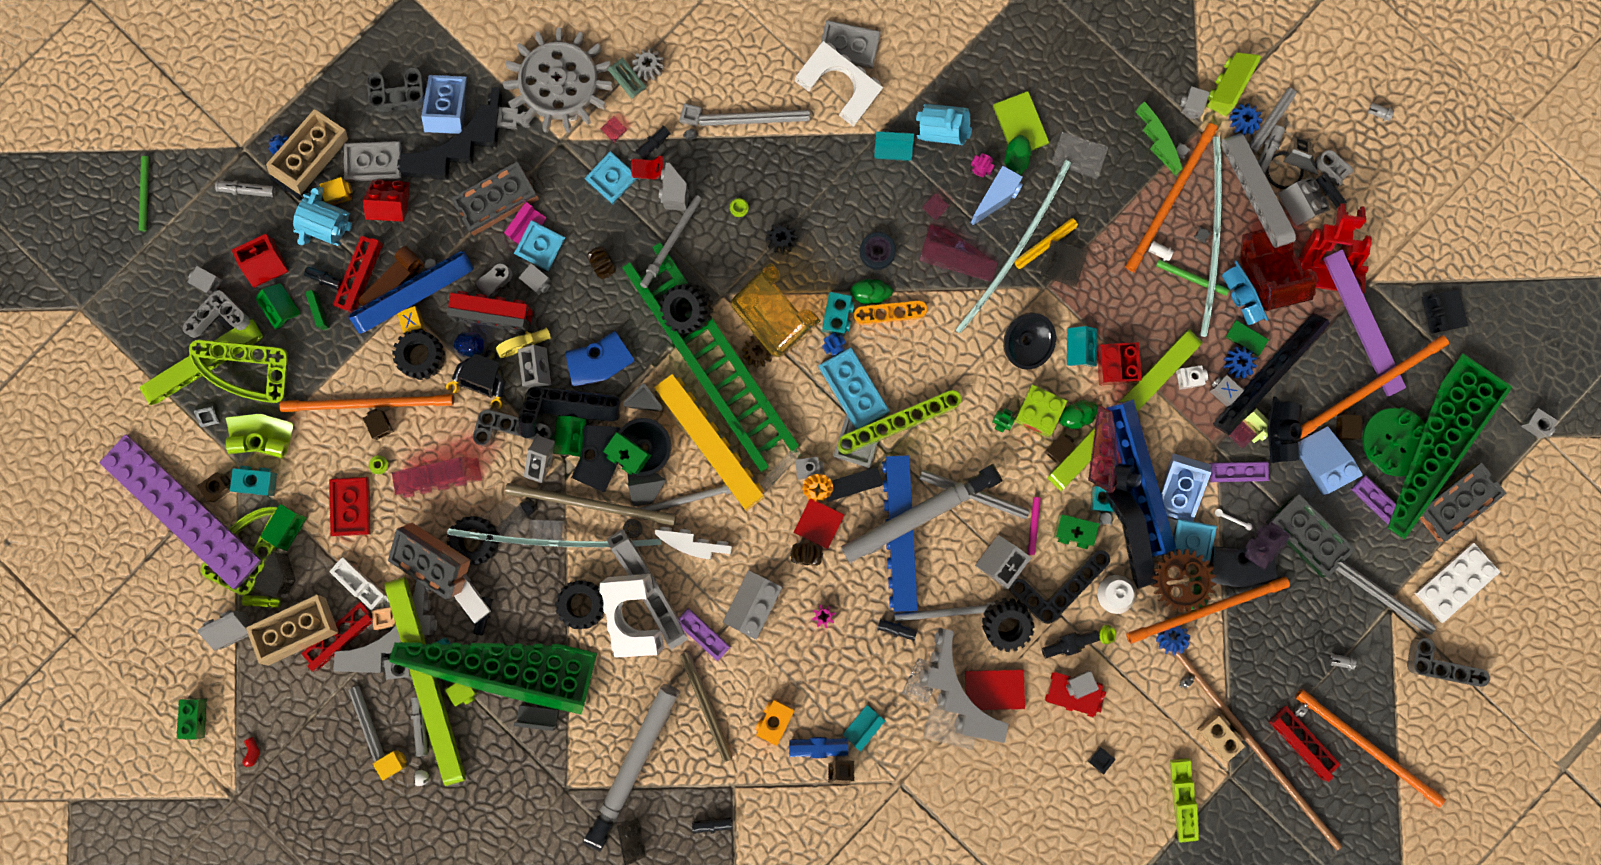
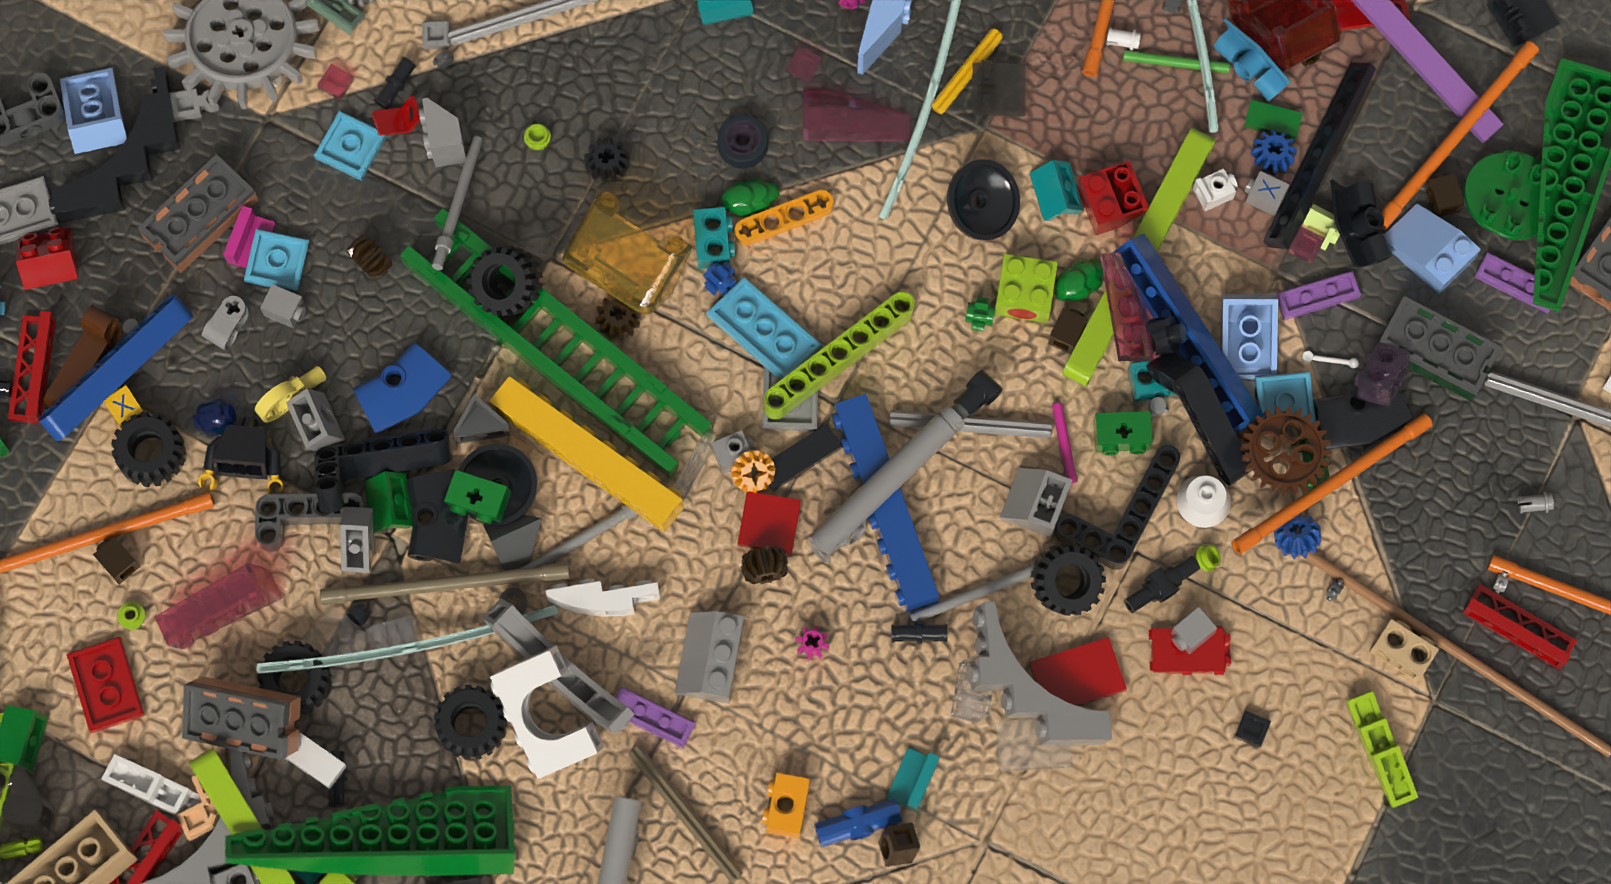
camera: 20 degrees left, 10 degrees down
piece [447,291,533,333] -> none

